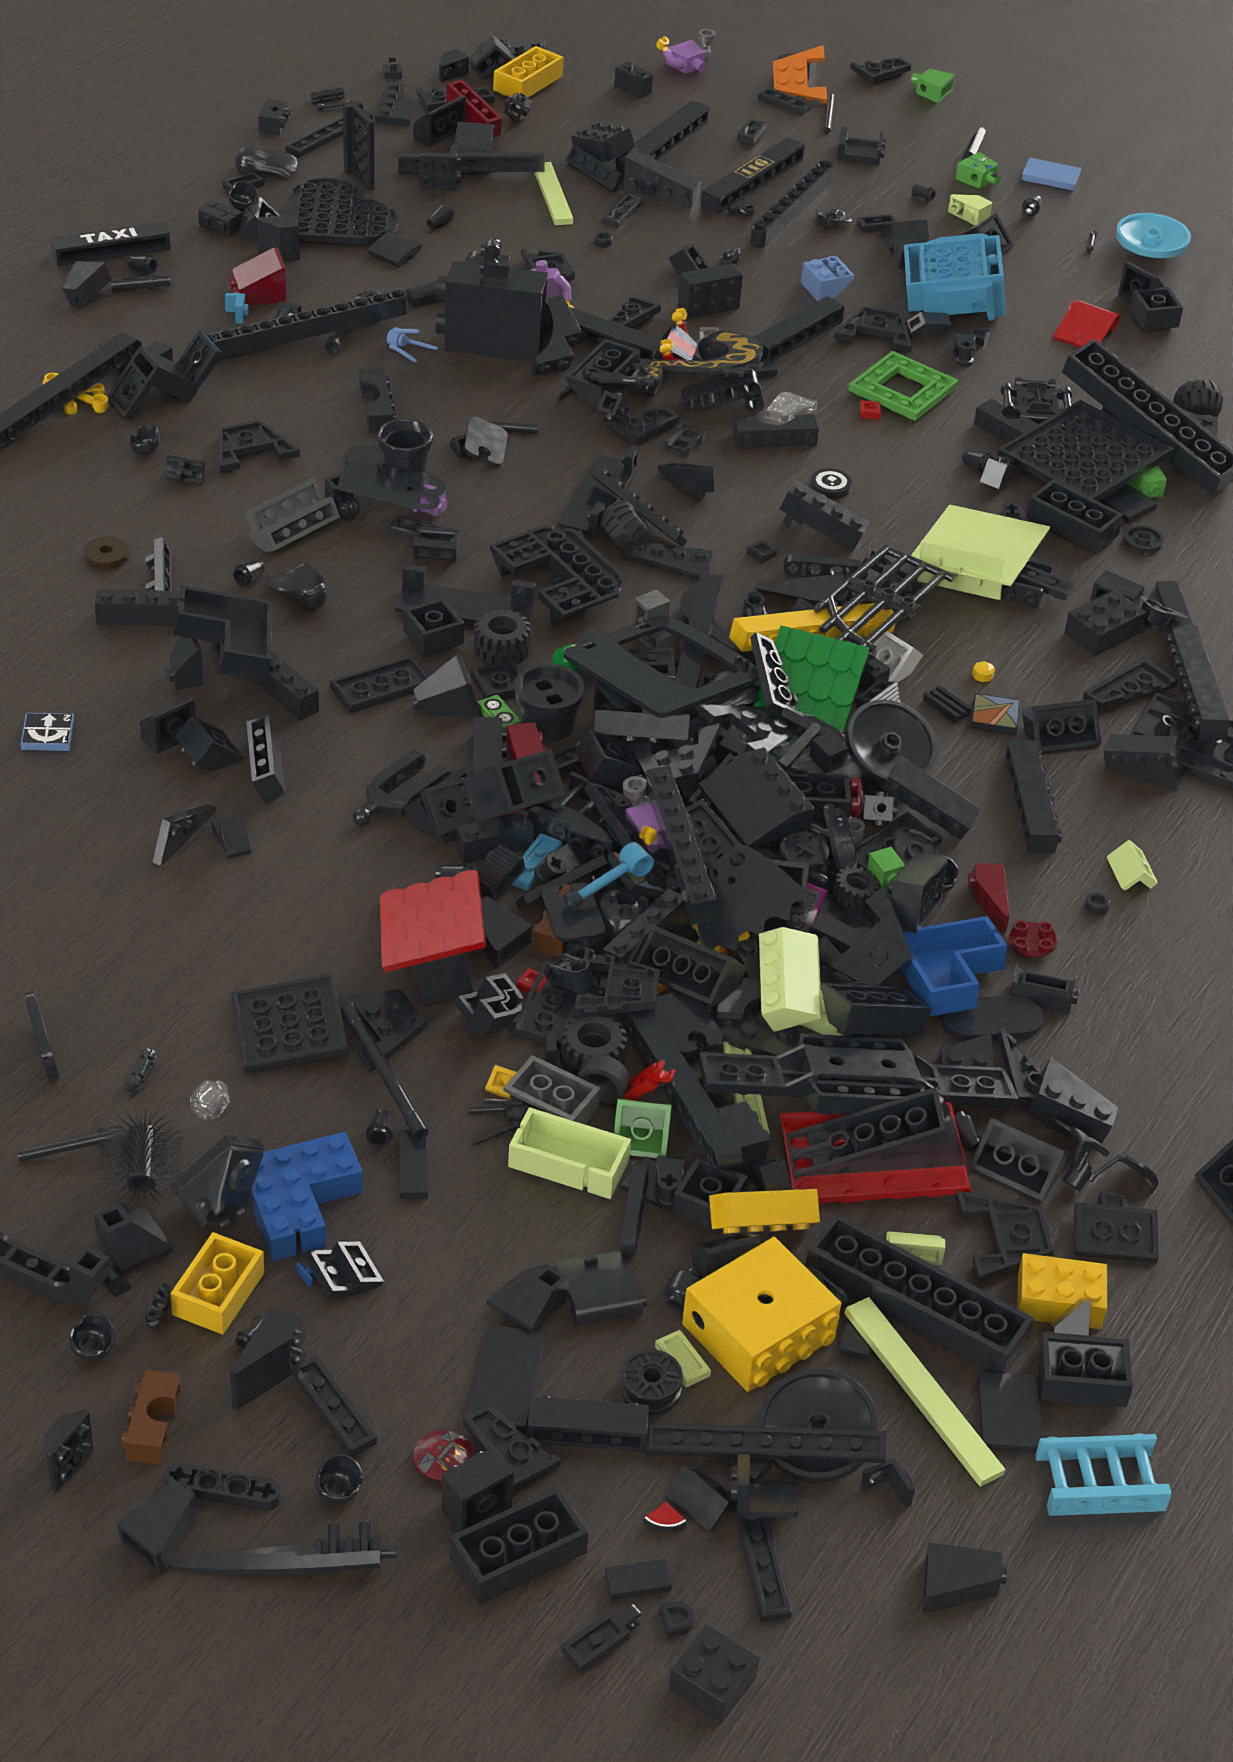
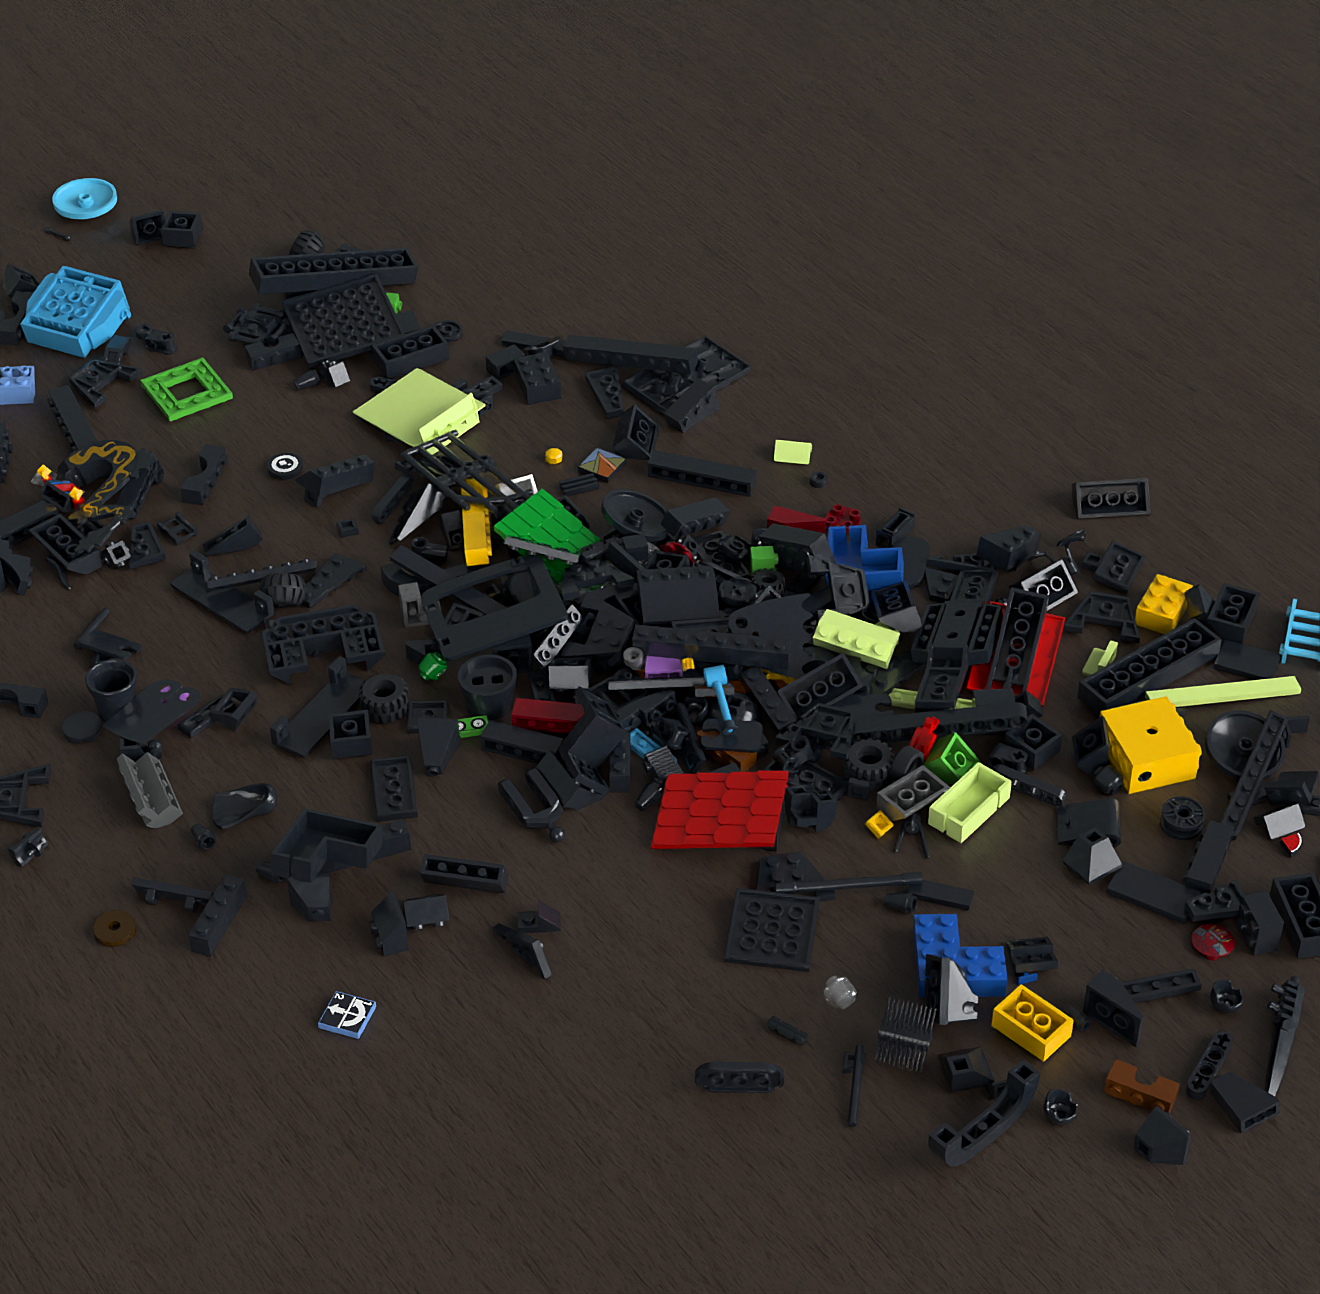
camera: 65 degrees left, 0 degrees up
black gear [145,1283,174,1329] -> none
yellowish green tile [655,1330,711,1387] -> none
yellow brick [709,1189,820,1234] -> none
clear wing [765,391,818,423] -> none
red tile [859,401,881,419] -> none
red door [1053,300,1120,348] -> none

